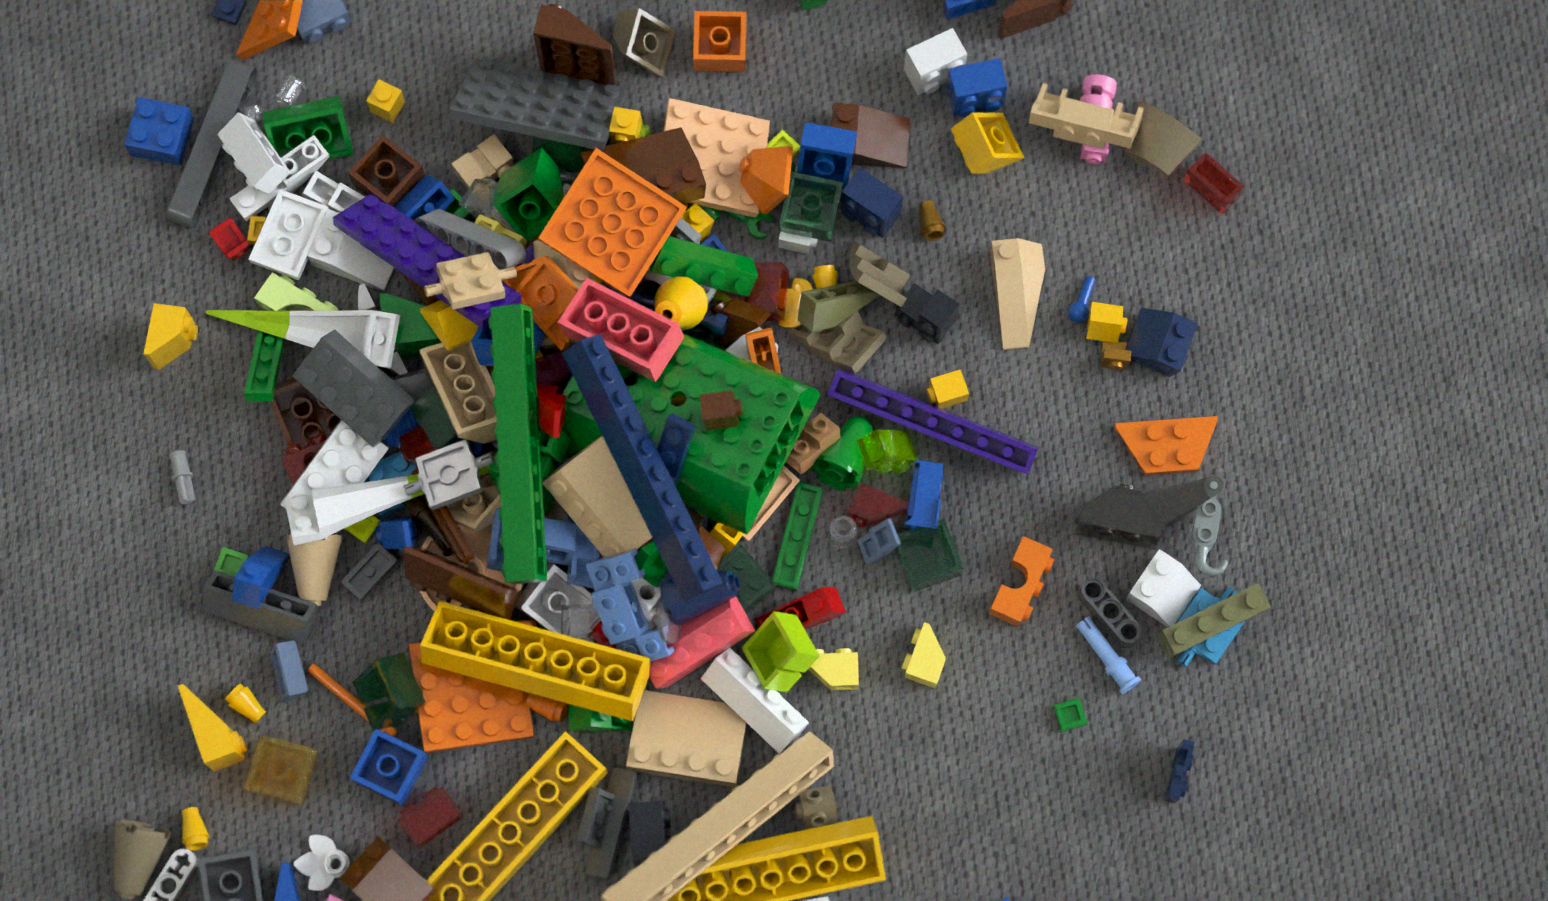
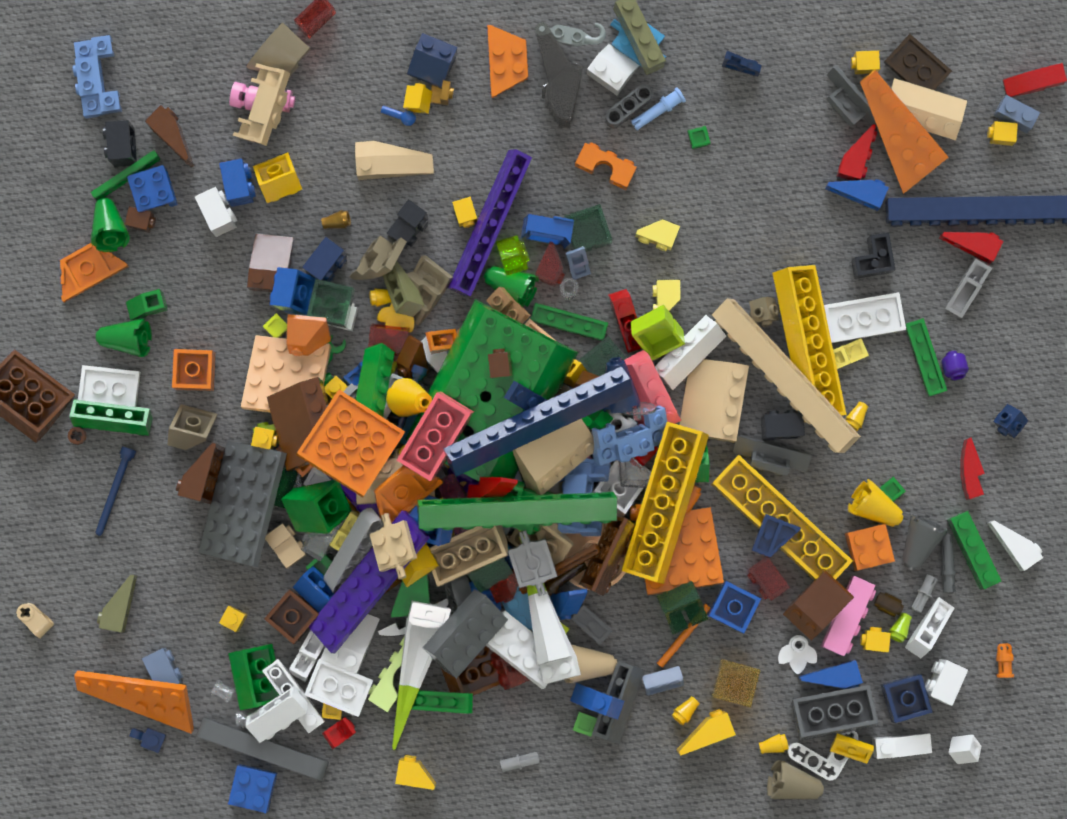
camera: 90 degrees left, 10 degrees up
none -> dark blue wing [751,514,801,558]

